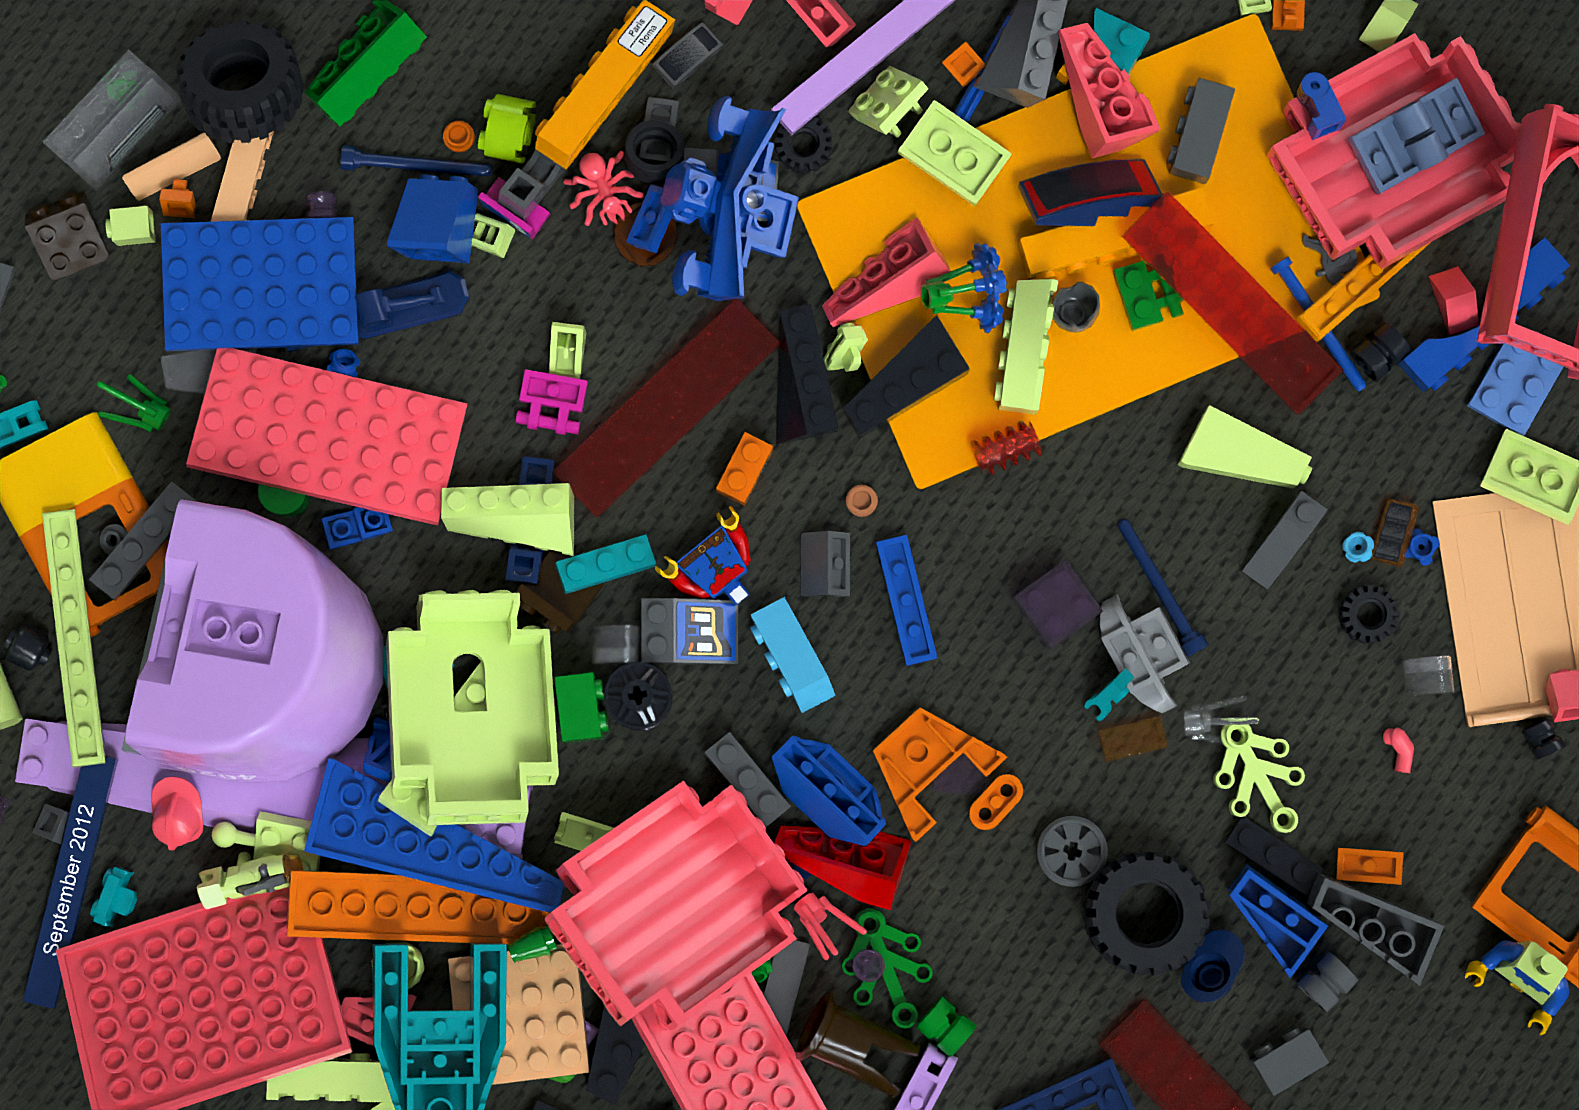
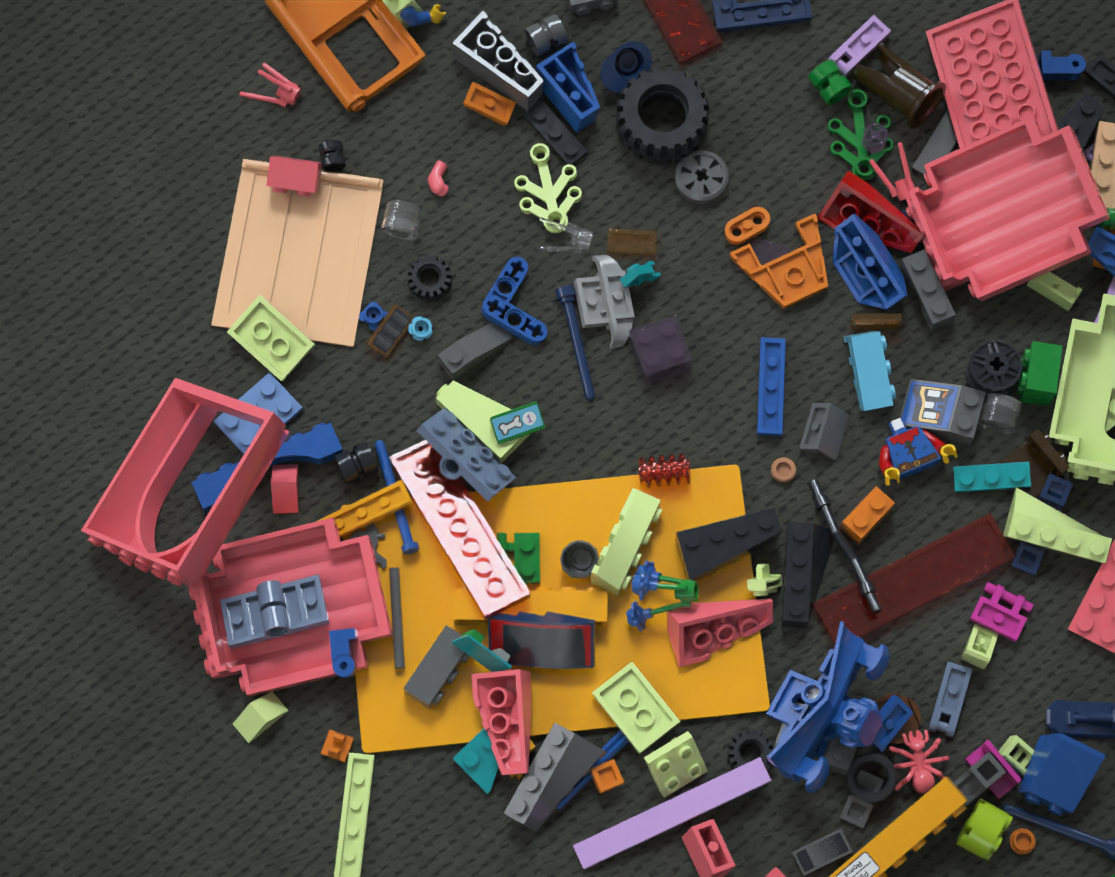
camera: 160 degrees left, 10 degrees down
none -> dark grey bar [389,567,405,669]
none -> sand blue plate [416,408,516,501]
none -> teal piece [451,629,512,672]
none -> blue beam [481,257,547,345]
none -> slope [490,401,545,445]
none -> black bar [809,480,882,614]
none -> clear orange tile [850,313,902,330]
none -> sand blue plate [928,662,972,738]

